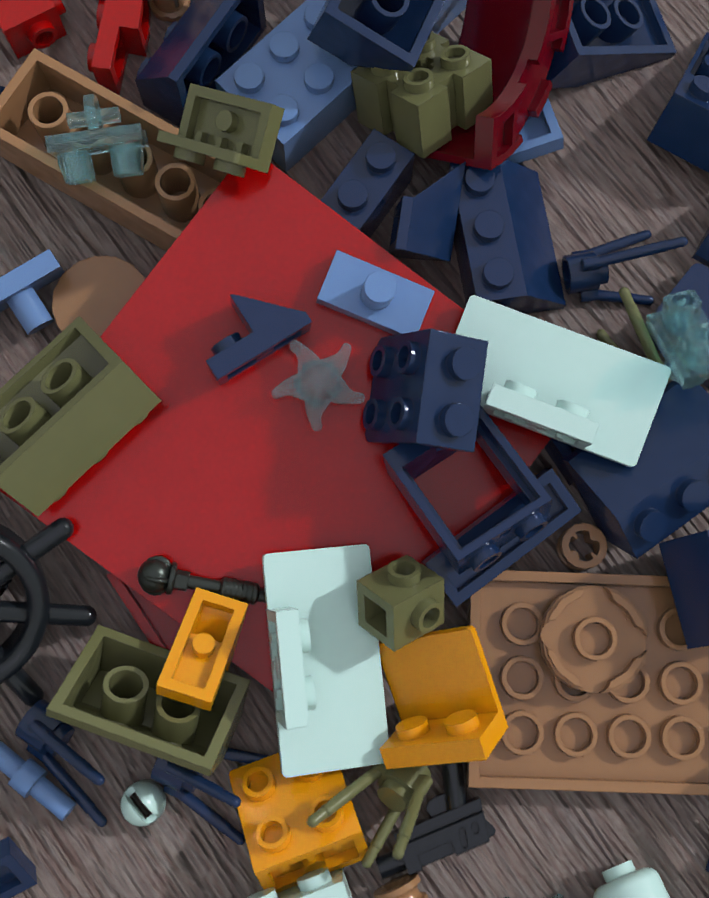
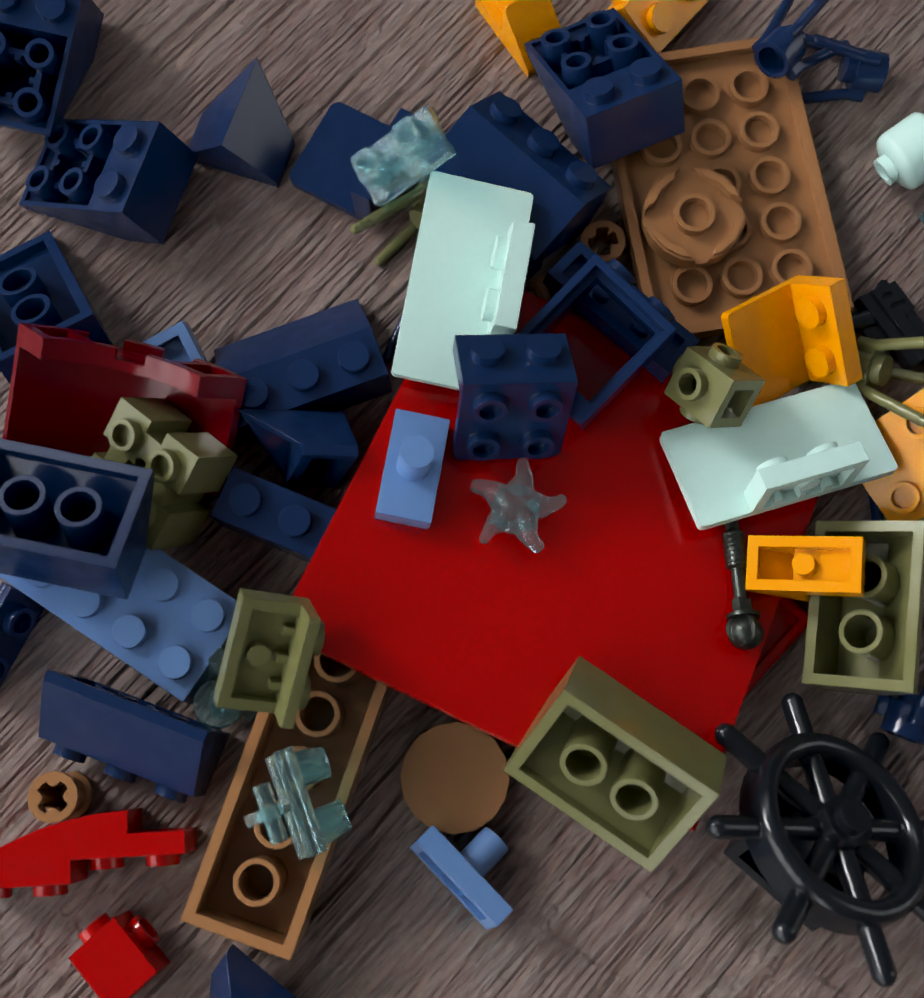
camera: 95 degrees left, 0 degrees up
dark blue slope [206,294,312,386] -> none
dark blue plant [562,230,688,305] -> none

